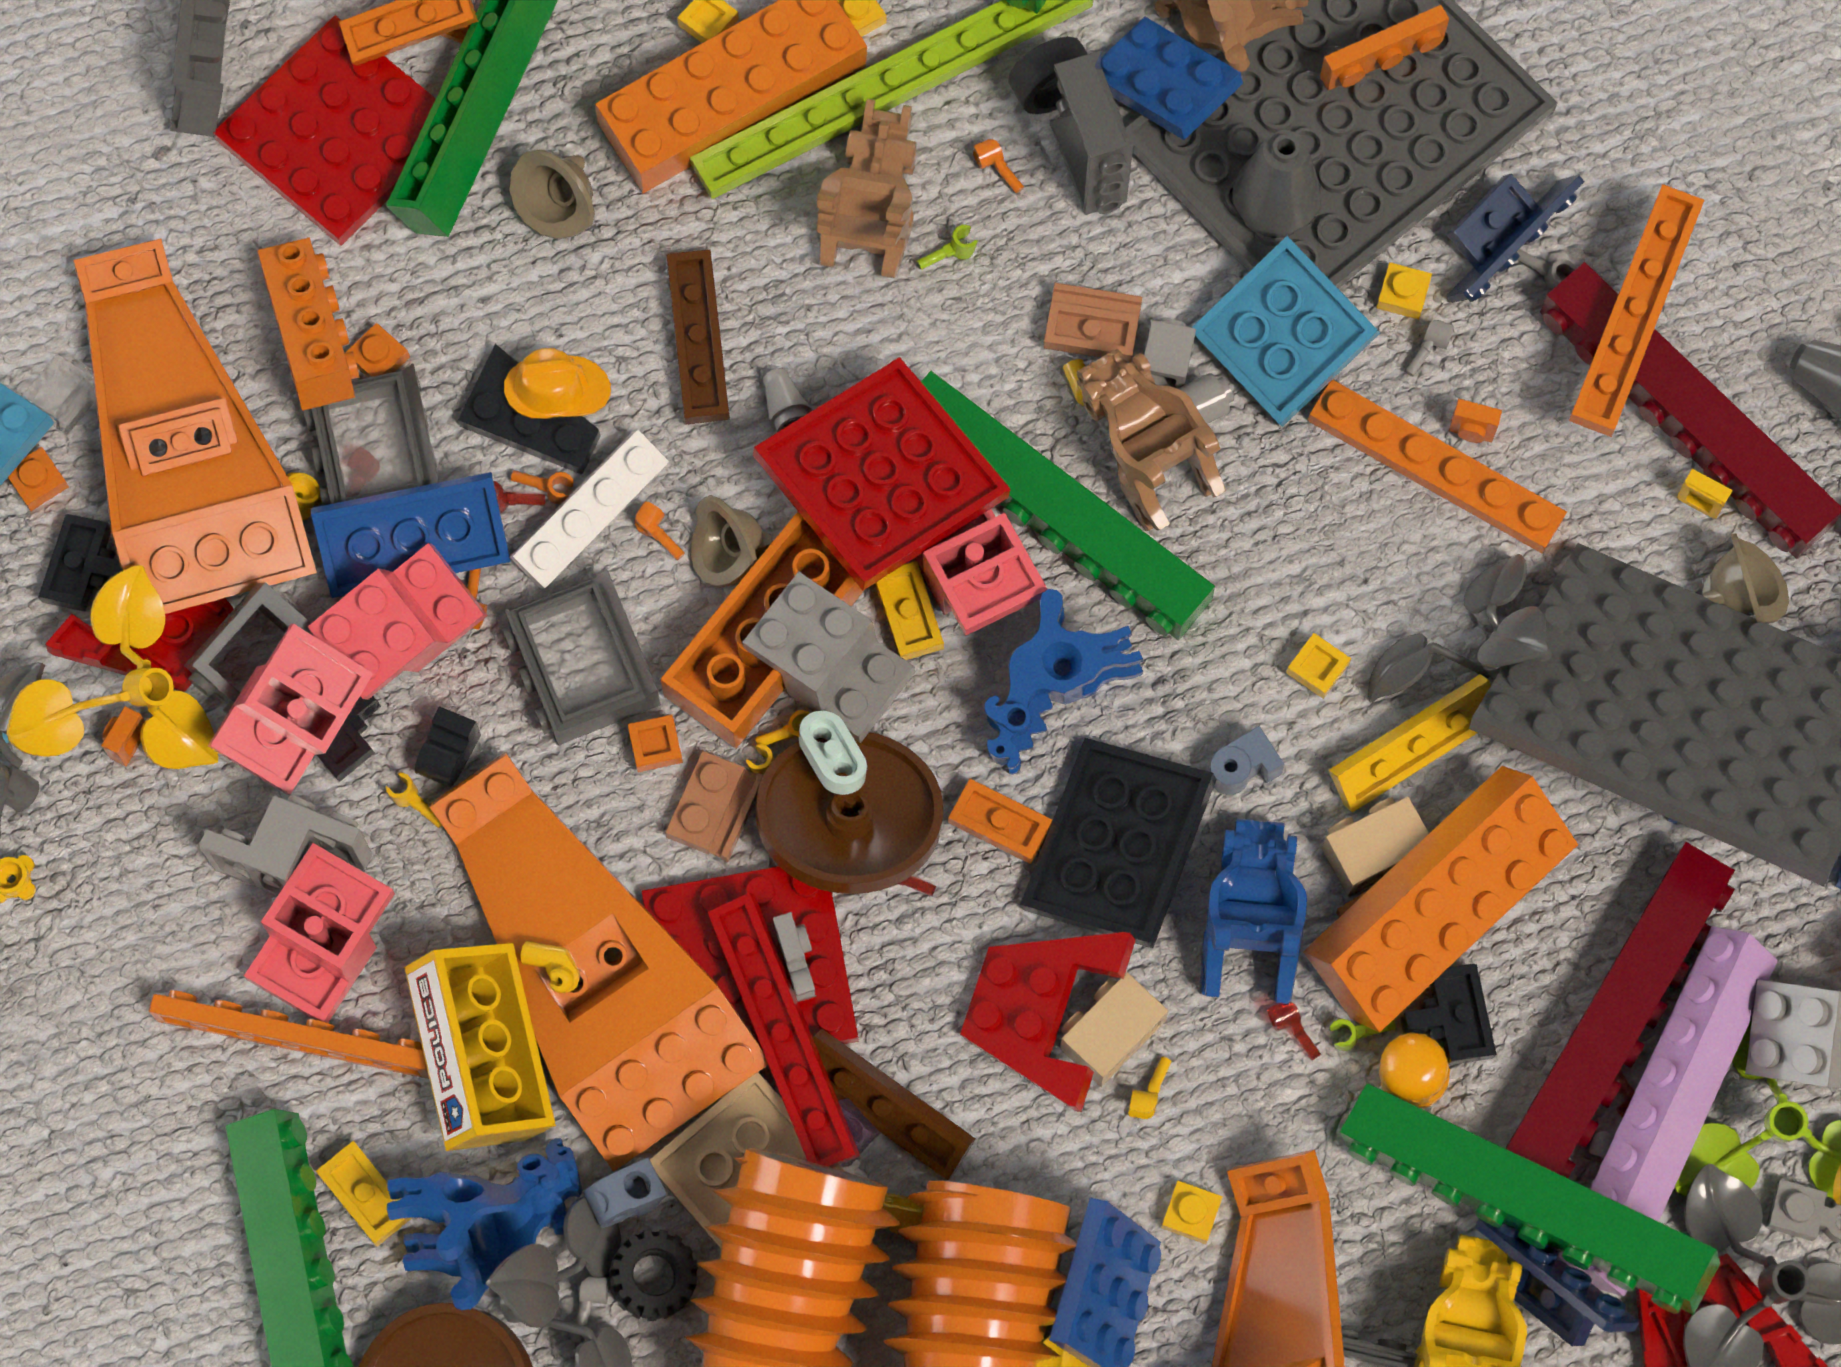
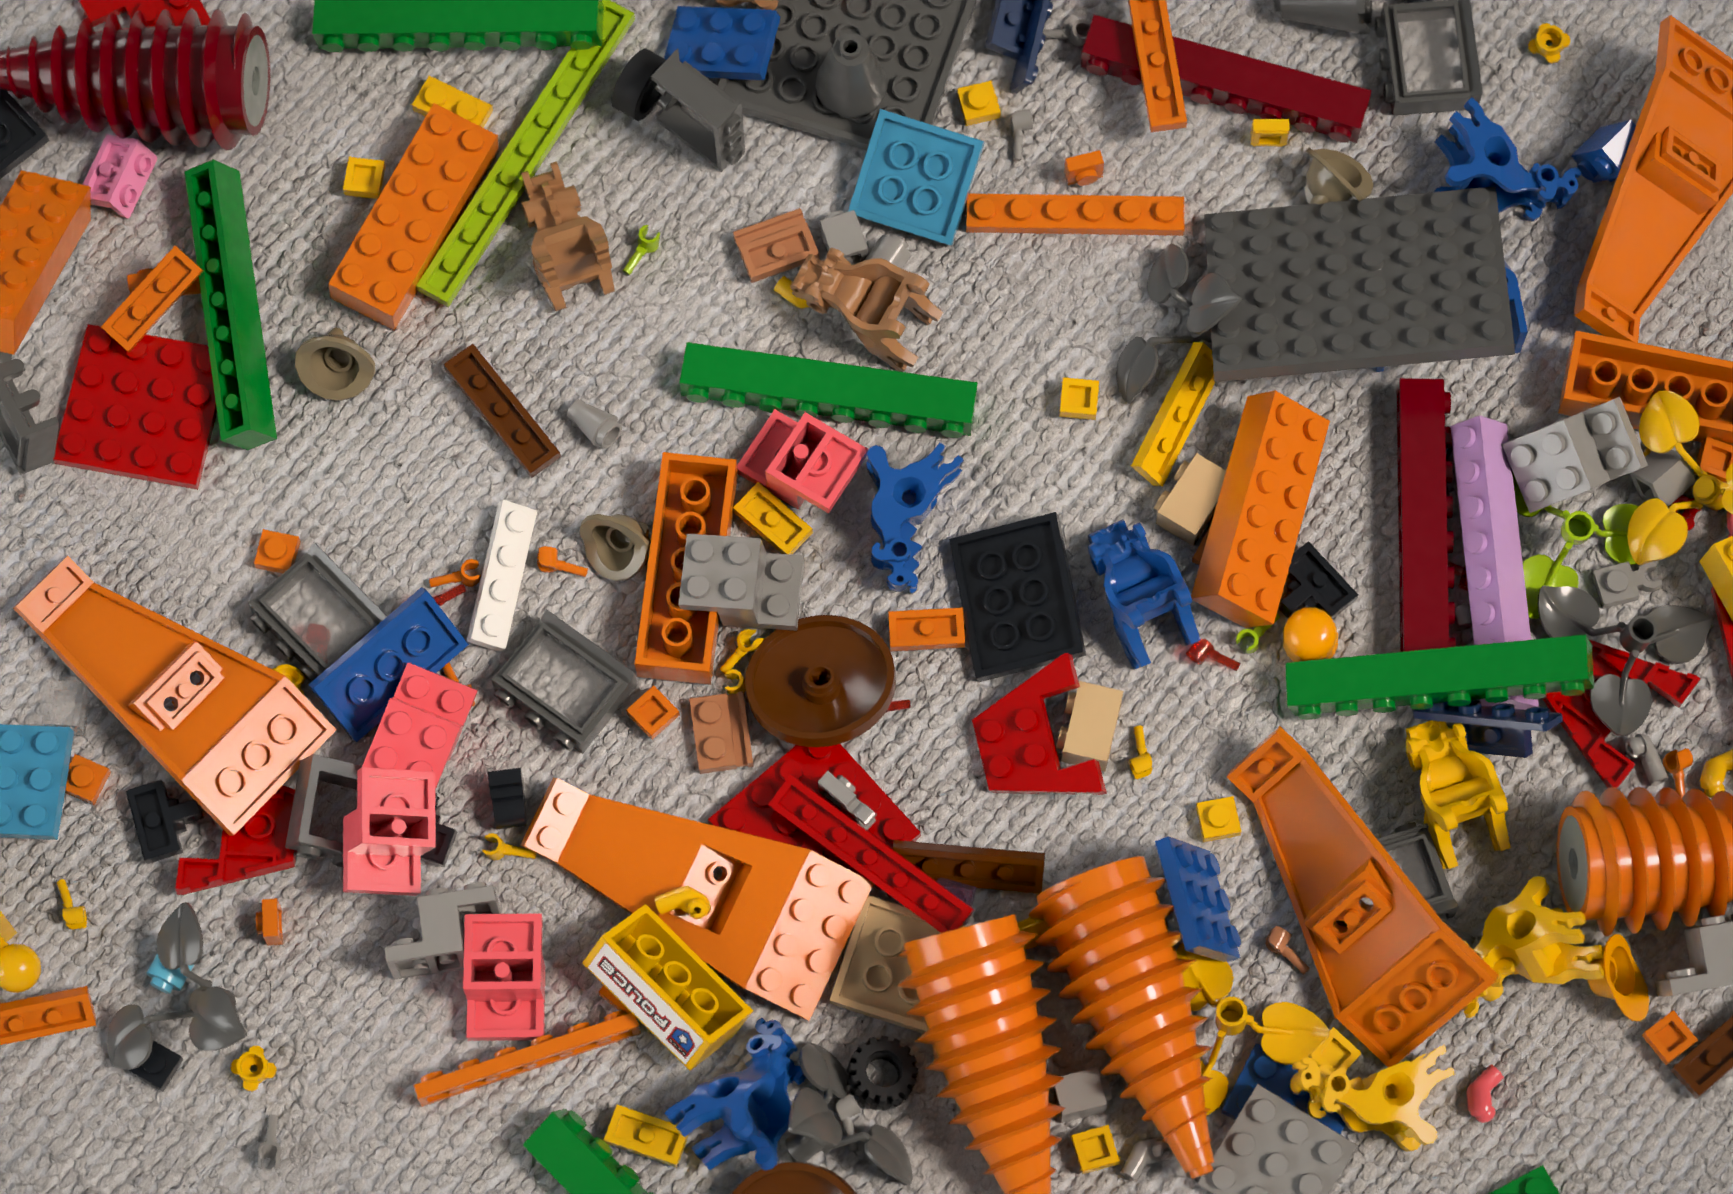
camera: 30 degrees left, 0 degrees up
yellow plant [6,565,218,769] -> none
orange brick [257,237,360,411] -> none
black wing [458,344,601,475] -> none
light orange piece [504,348,611,419] -> none
sand blue leg [583,1157,667,1228] -> none
red plate [753,357,1011,591] -> none
light aqua plate [799,711,867,795] -> none
orange hand [973,139,1024,194] -> none
sand blue leg [1210,726,1284,795] -> none

